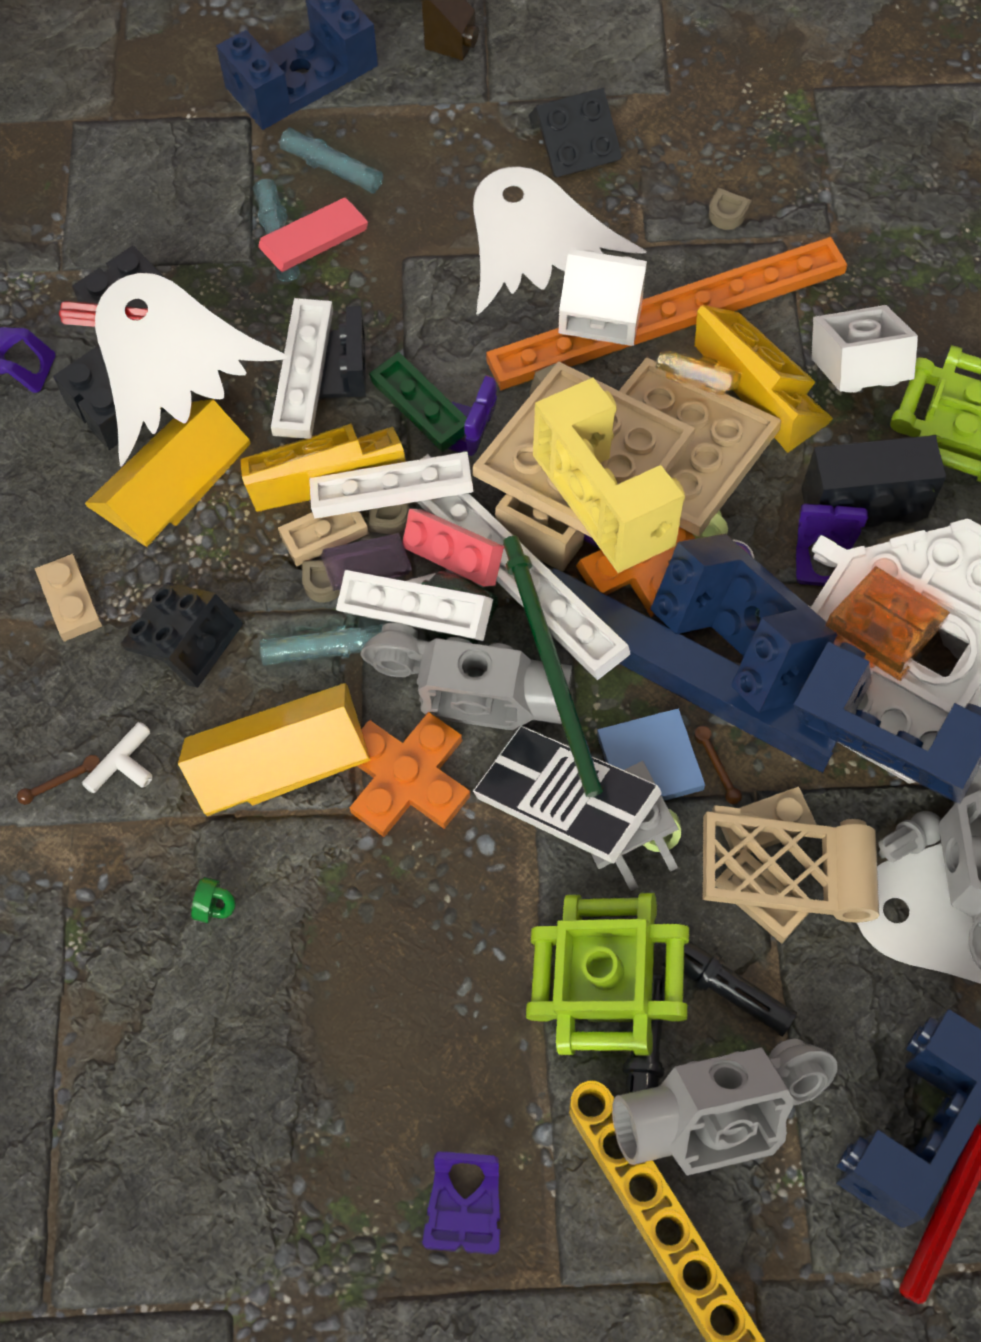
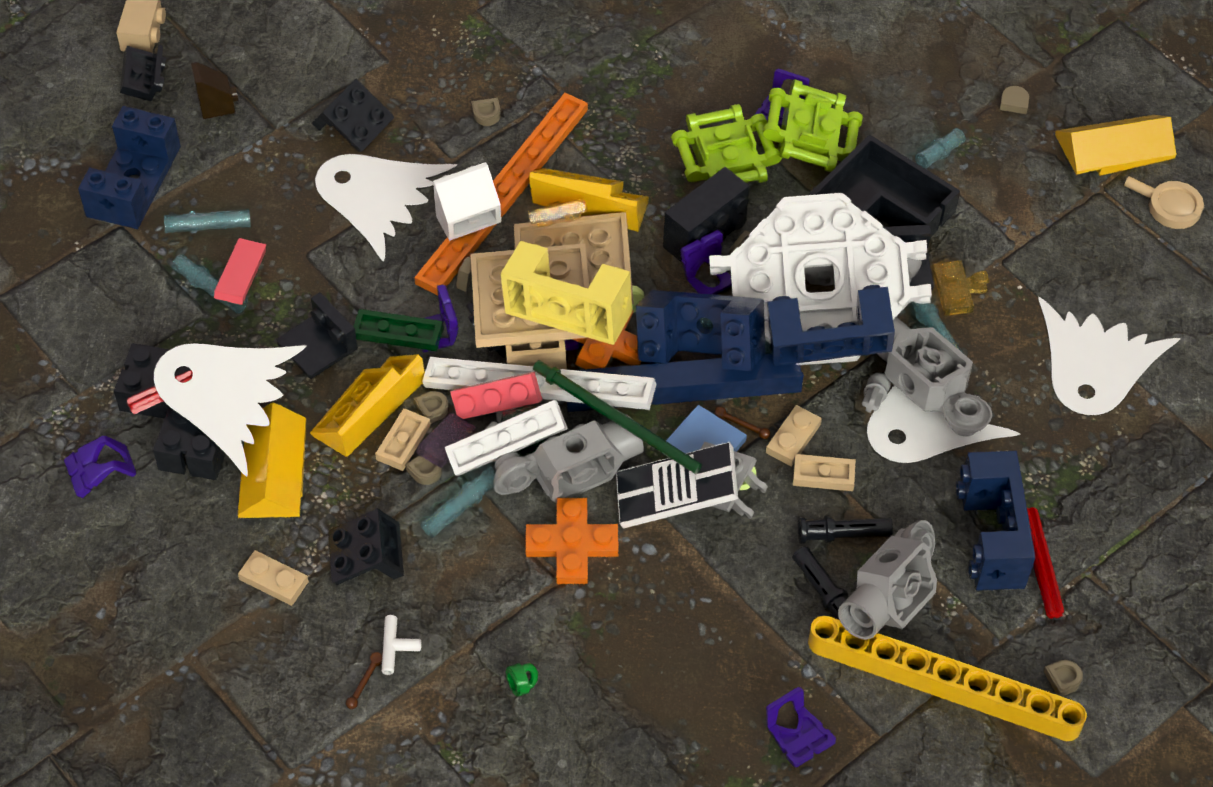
camera: 40 degrees left, 10 degrees down
yellow slope [178,683,370,816] -> none
white plate [271,298,333,439] -> none
white plate [309,452,474,518] -> none
lime brick [526,893,689,1056] -> none
tan piece [703,805,879,923] -> none
white brick [812,305,918,393] -> none
clear orange plate [825,566,950,682] -> none

